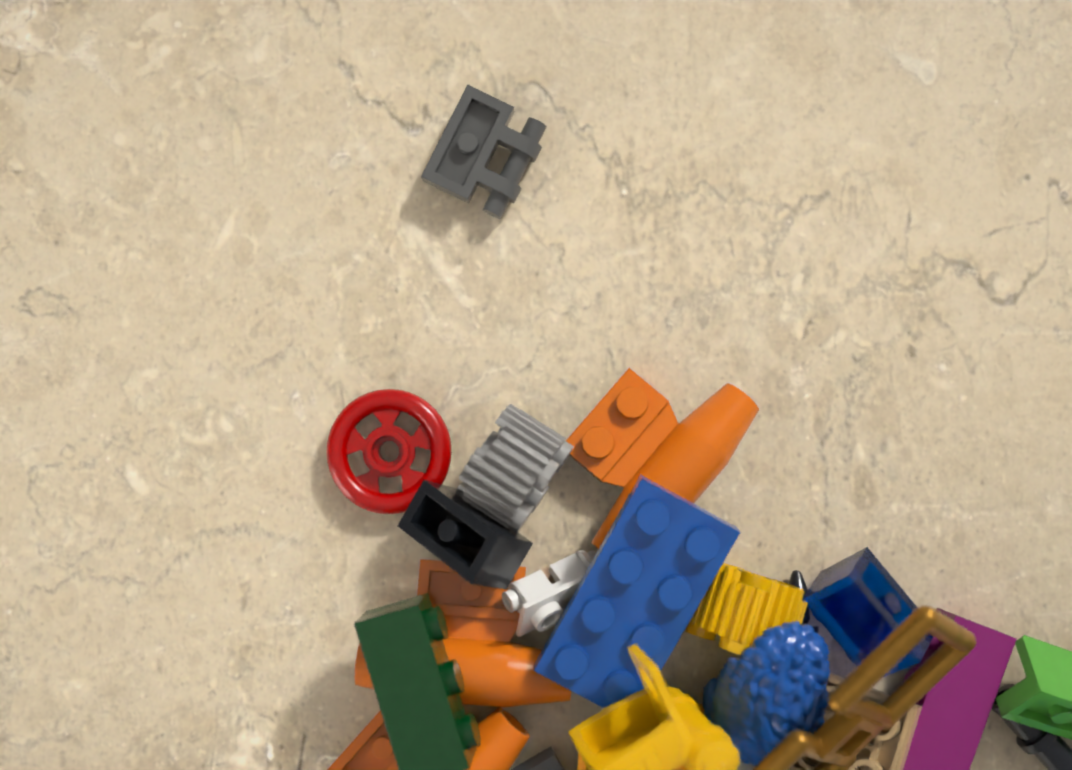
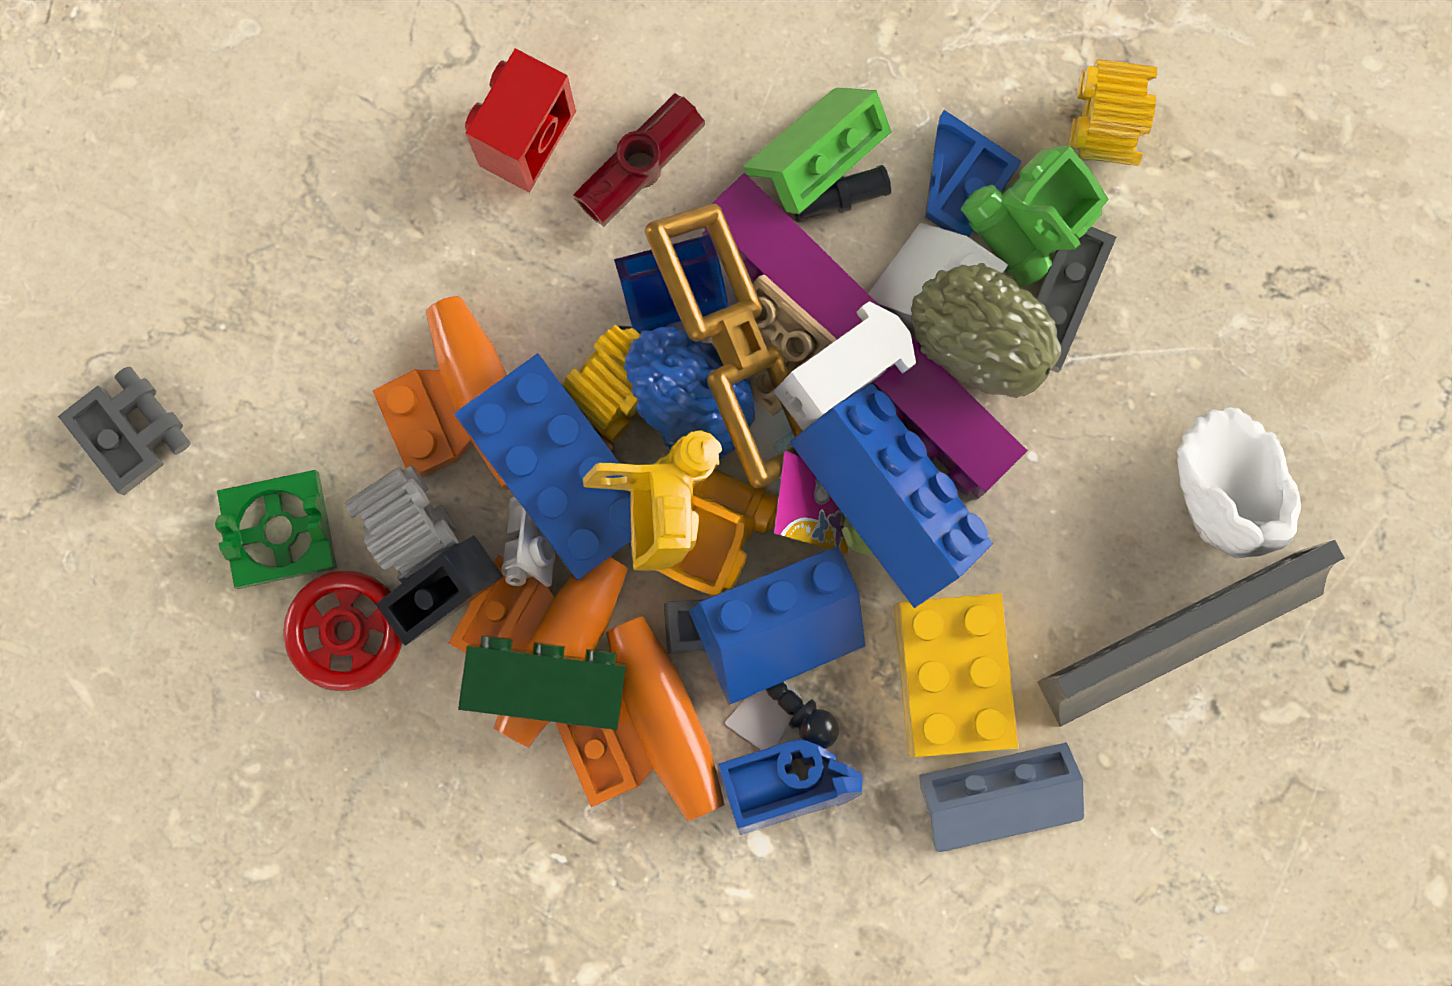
camera: 65 degrees left, 5 degrees down
none -> green piece [215,470,337,589]
none -> red brick [465,48,576,193]
none -> dark red piece [573,93,705,227]

